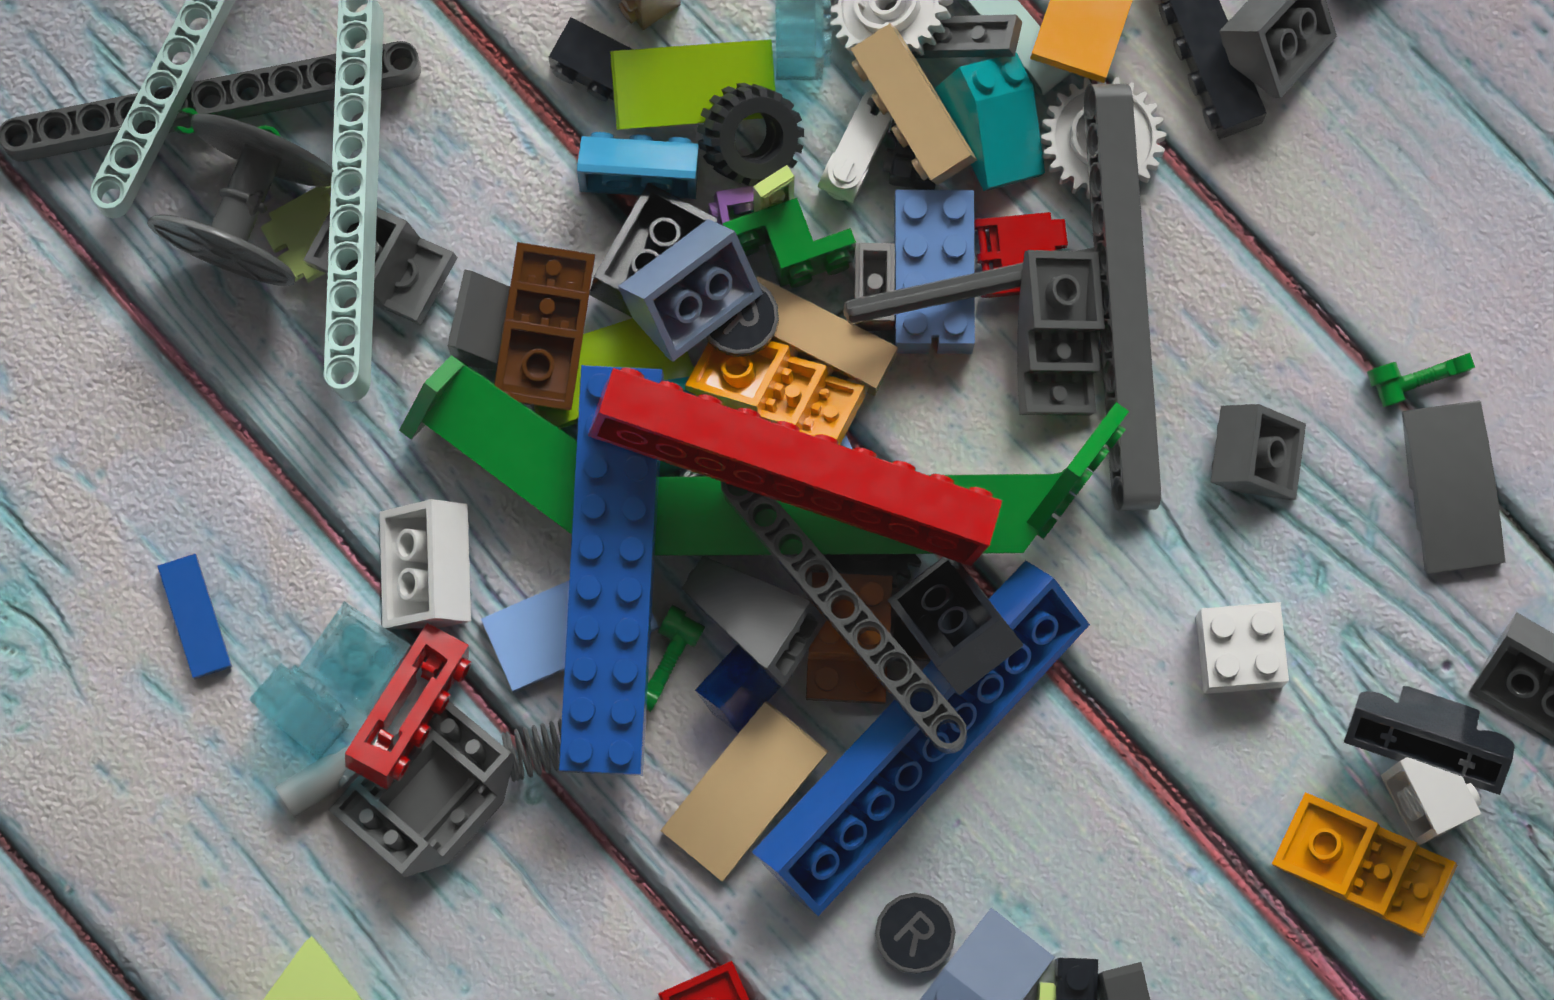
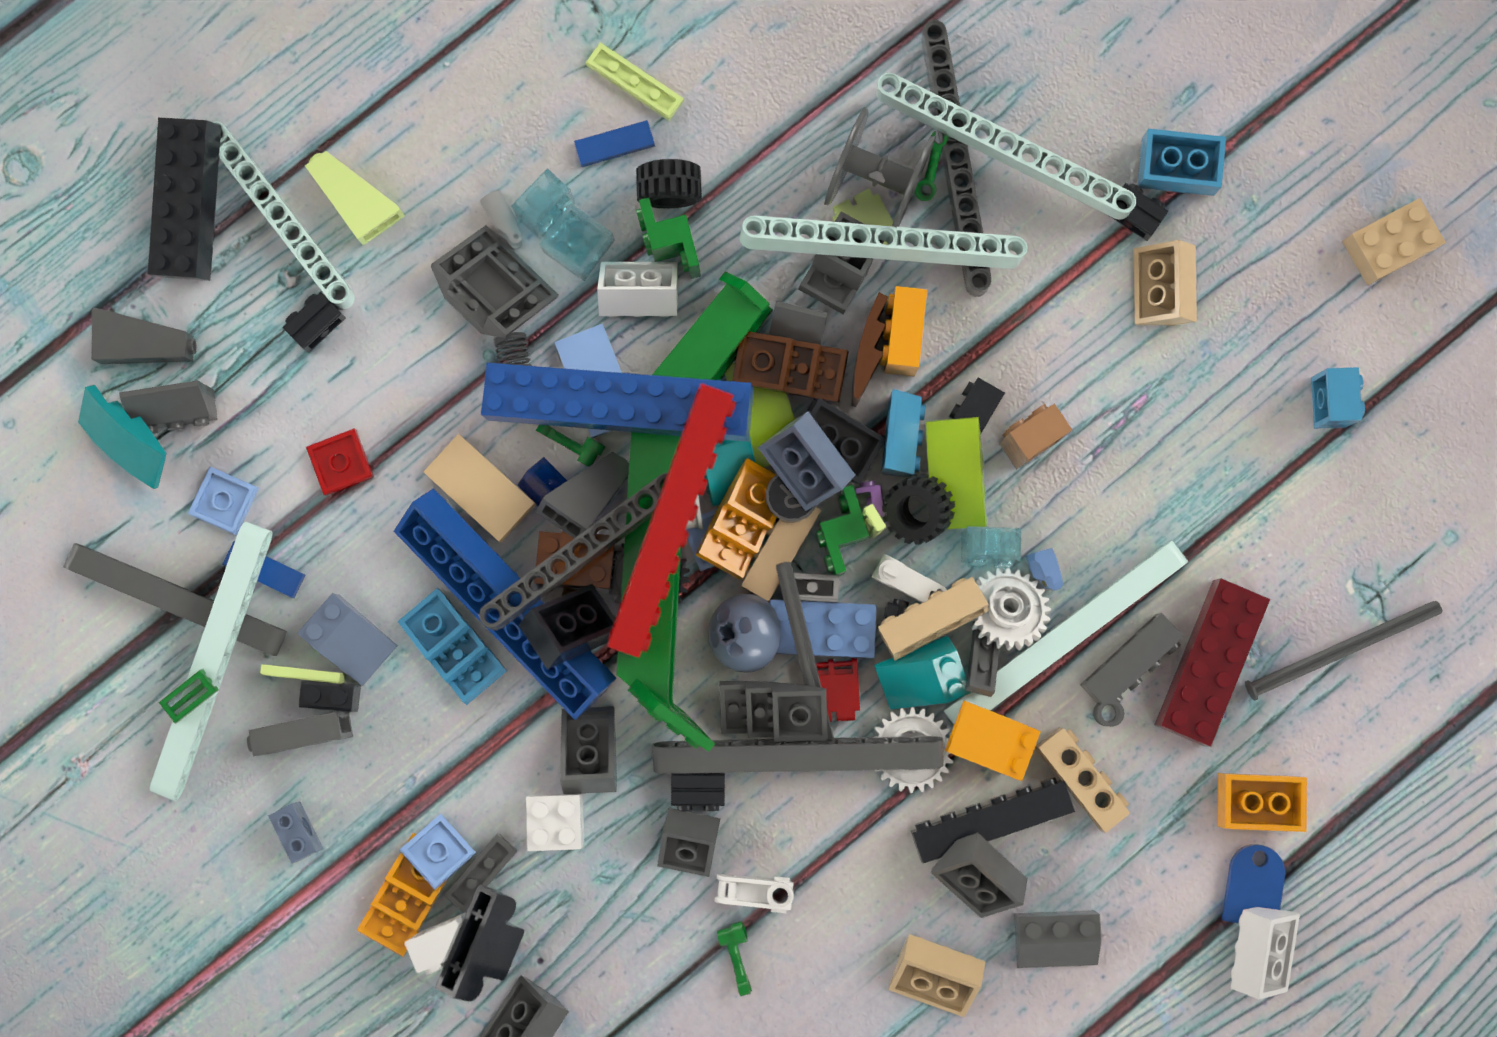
camera: 100 degrees right, 5 degrees up
brick [345,623,472,790] -> none
black tile [875,892,956,974] -> none
dark grey slope [1402,400,1506,574] -> none
none -> dark azure slope [398,588,507,705]
none -> light blue tile [400,814,476,890]
none -> dark grey plate [444,833,518,913]
none -> dark grey slope [560,706,617,794]
none -> yellowish green tile [585,42,684,121]
none -> black tyre [636,159,702,209]
none -> green bracket [636,198,701,279]
none -> black brick [671,773,725,811]
none -> sand blue piece [708,594,781,673]
none -> white piece [714,874,794,913]
none -> reddish brown slope [851,292,888,408]
none -> light orange brick [880,286,927,377]
none -> tan slope [888,934,986,1017]

